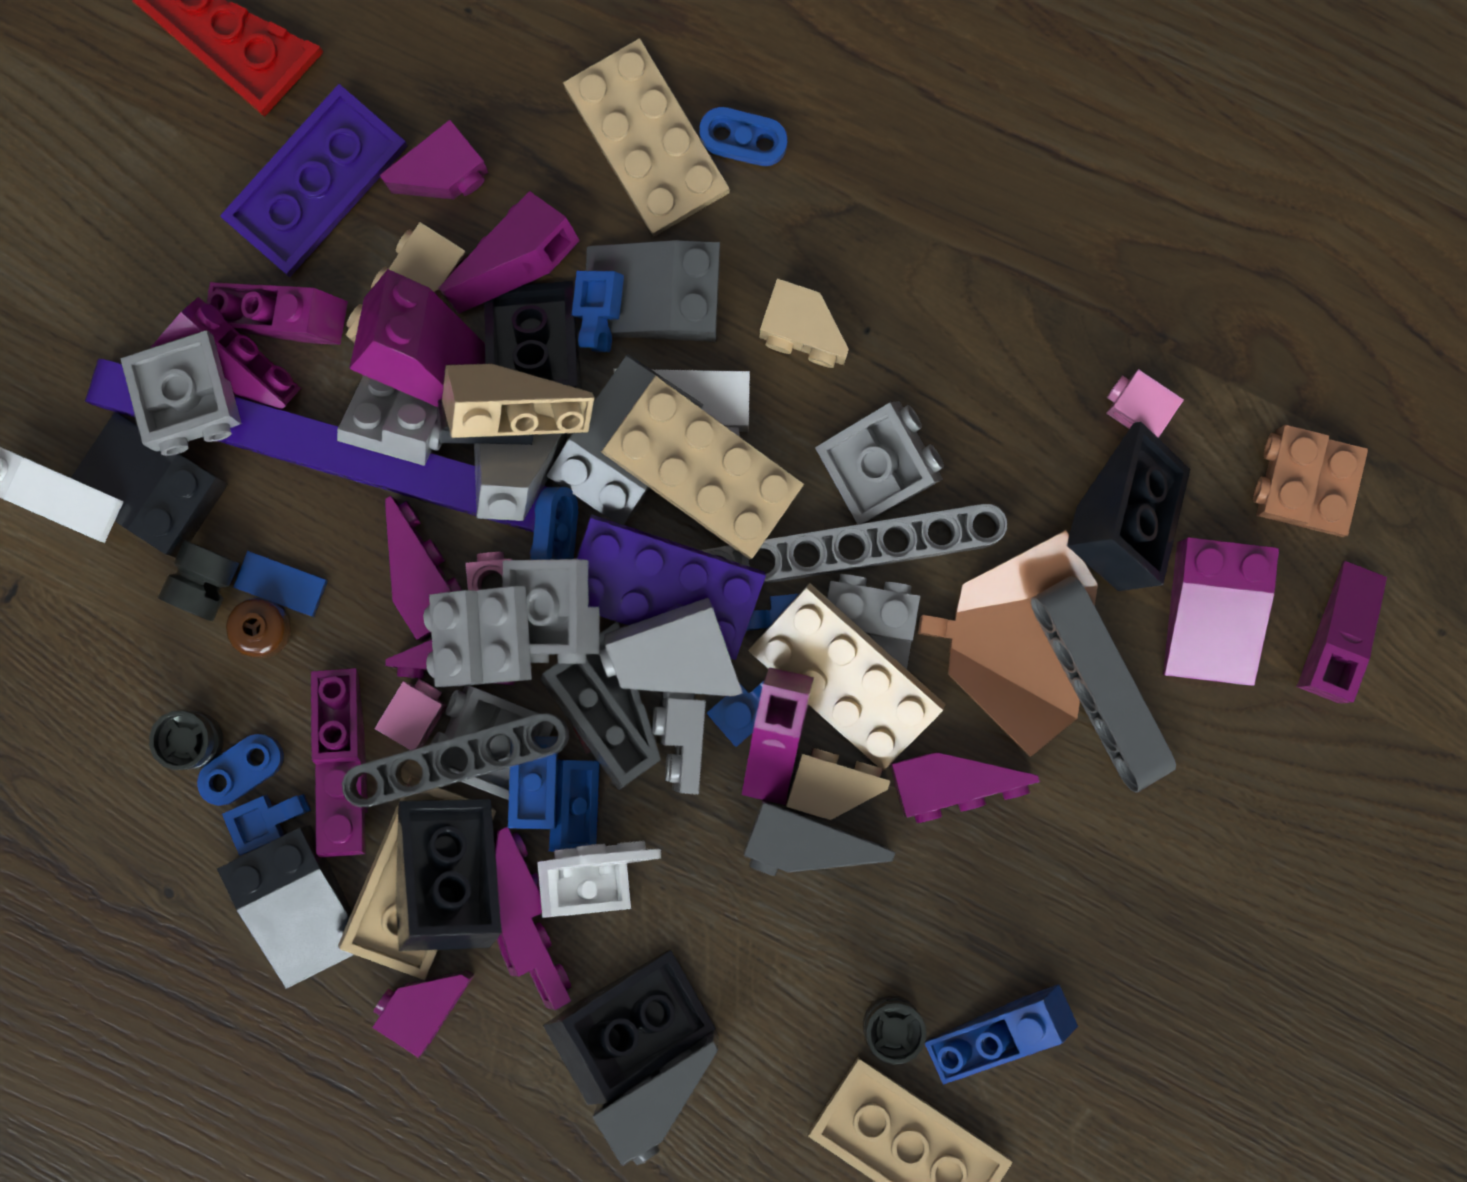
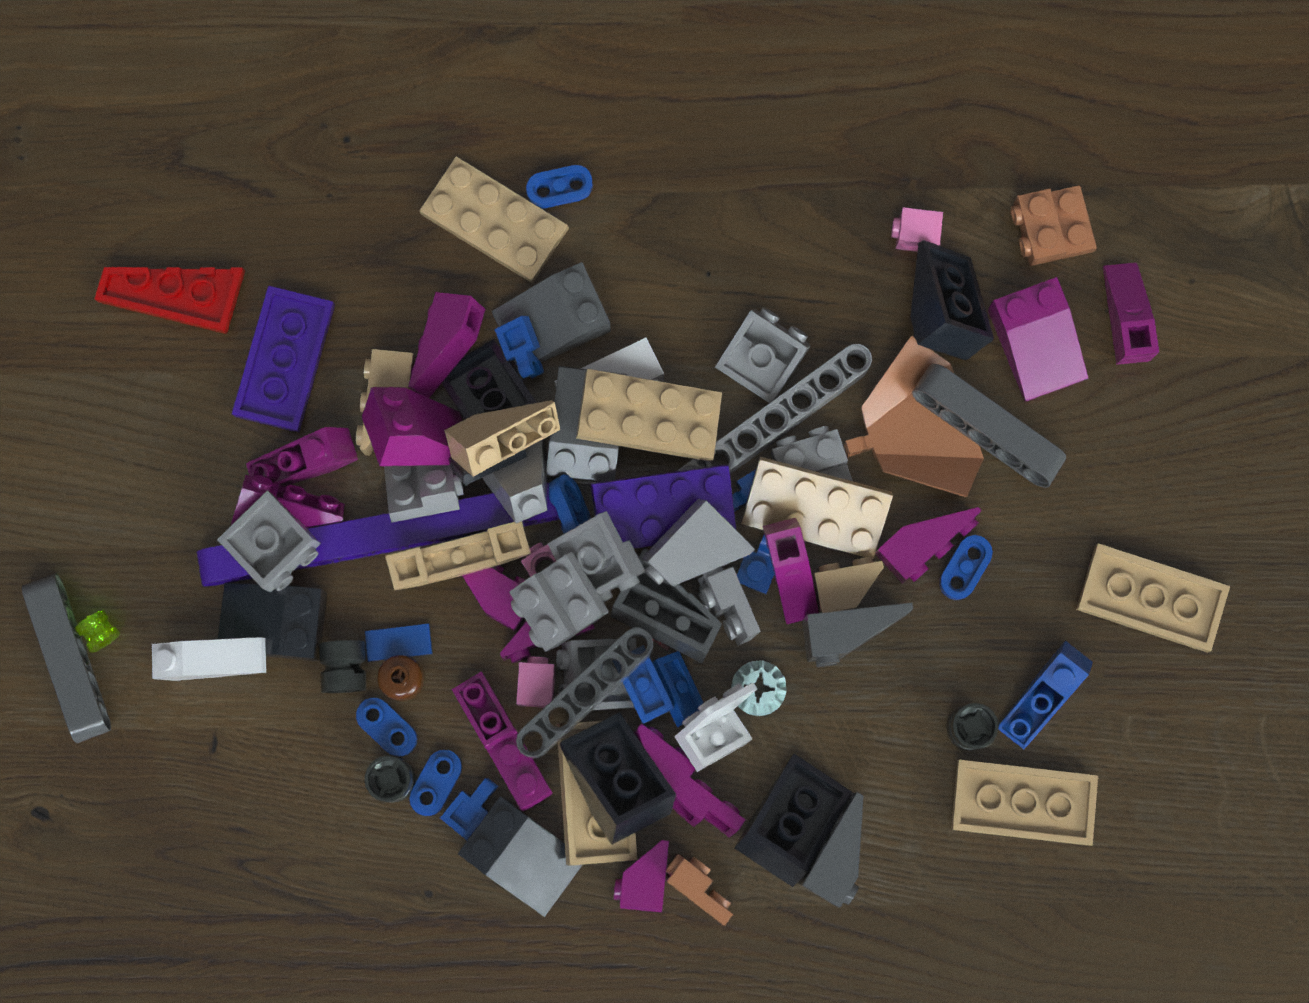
camera: 30 degrees left, 5 degrees down
magenta slope [379,120,488,200] -> none
tan slope [760,279,849,368] -> none
none -> blue plate [356,698,417,757]
none -> tan slope [385,521,531,591]
none -> nougat plate [666,854,733,926]
none -> light aqua gear [731,660,787,716]
none -> blue plate [939,535,993,600]
none -> tan plate [1076,543,1230,653]

